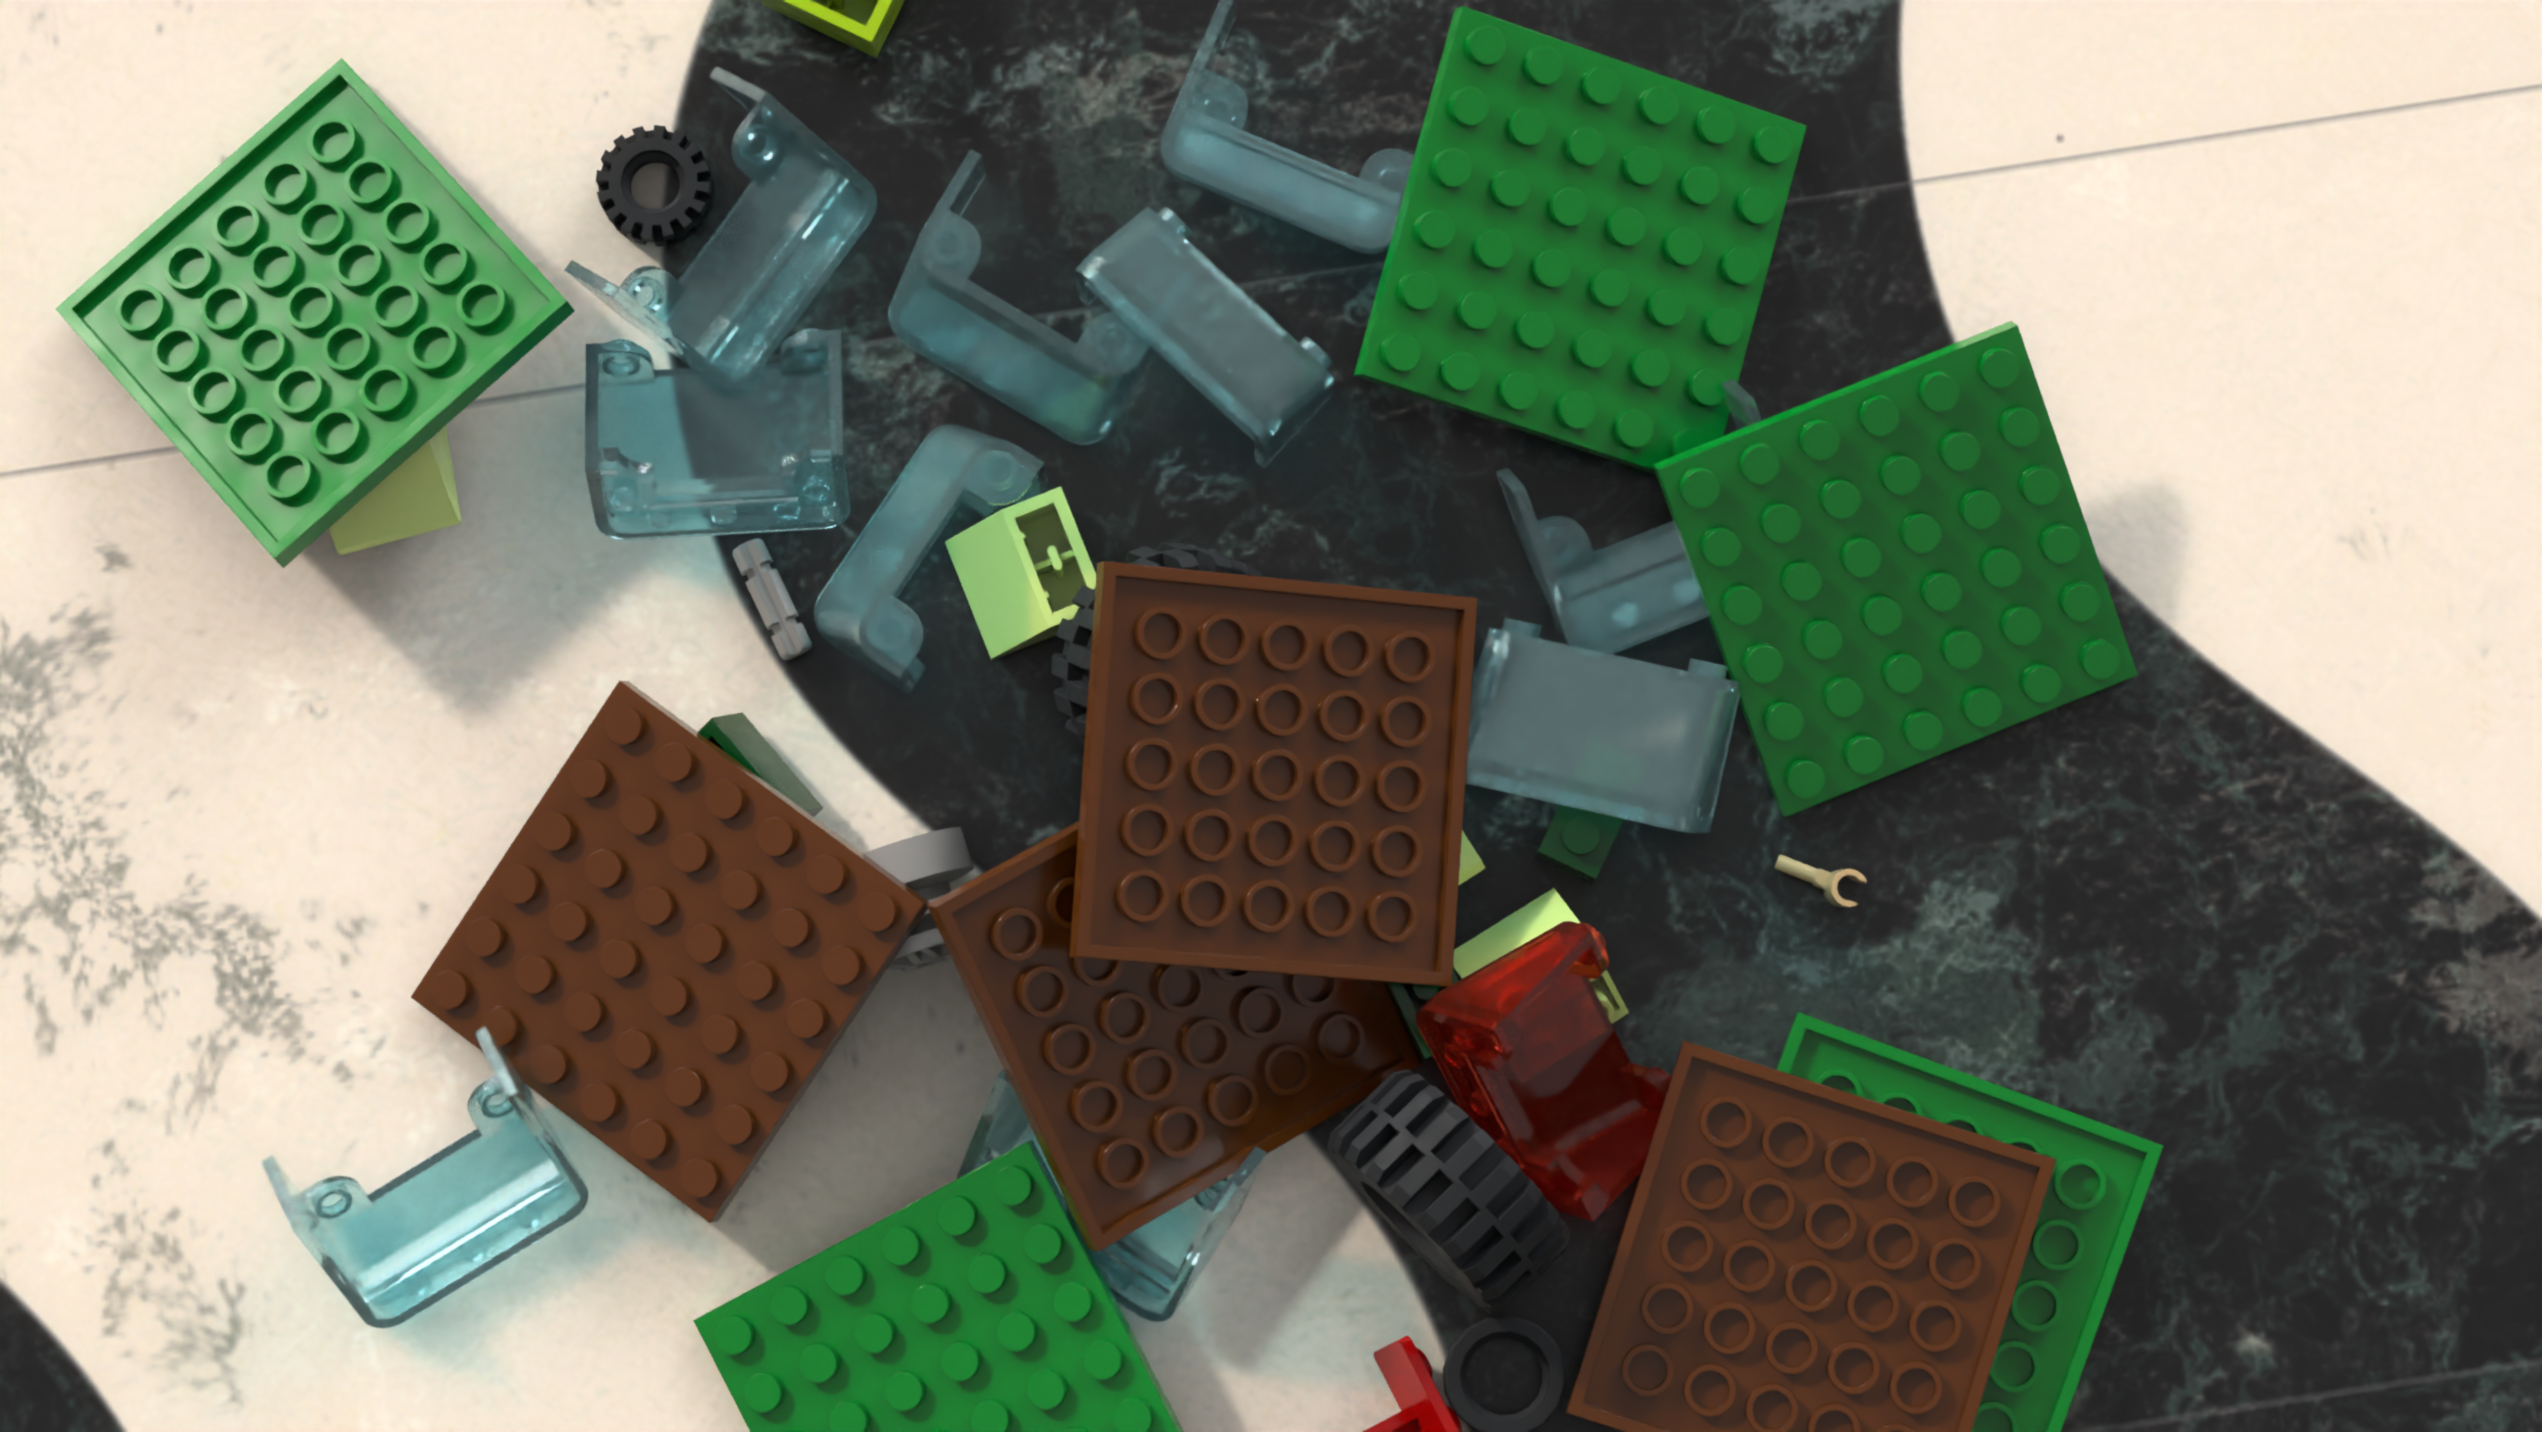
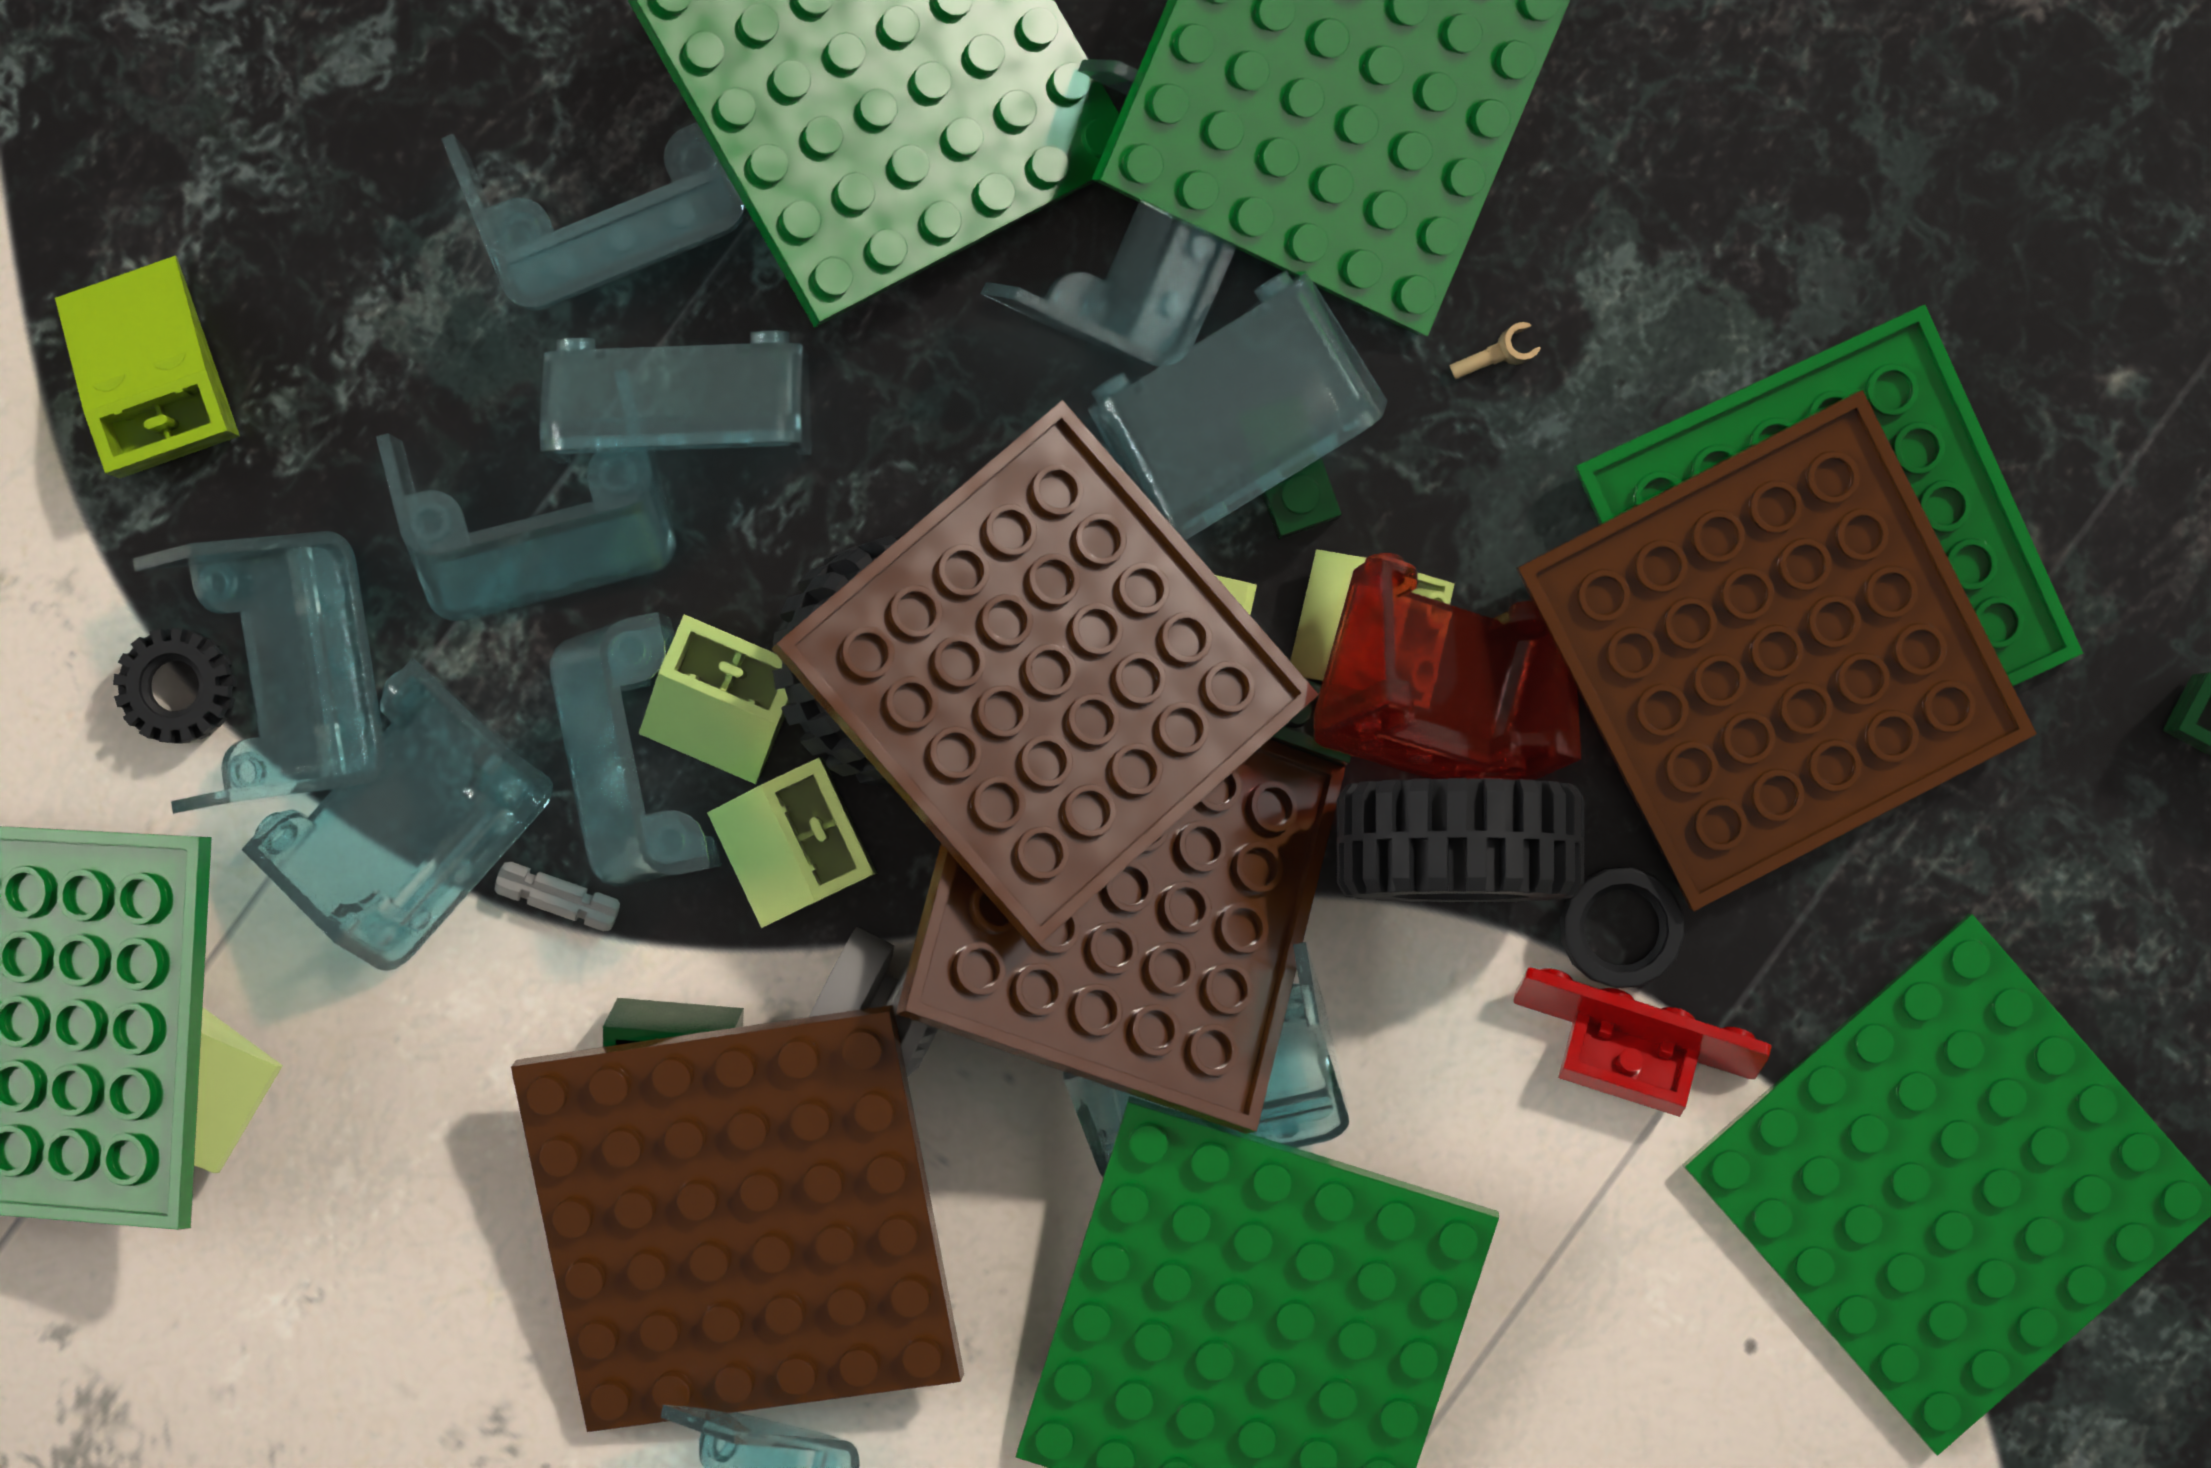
camera: 50 degrees left, 5 degrees up
none -> yellowish green slope [707,757,877,928]

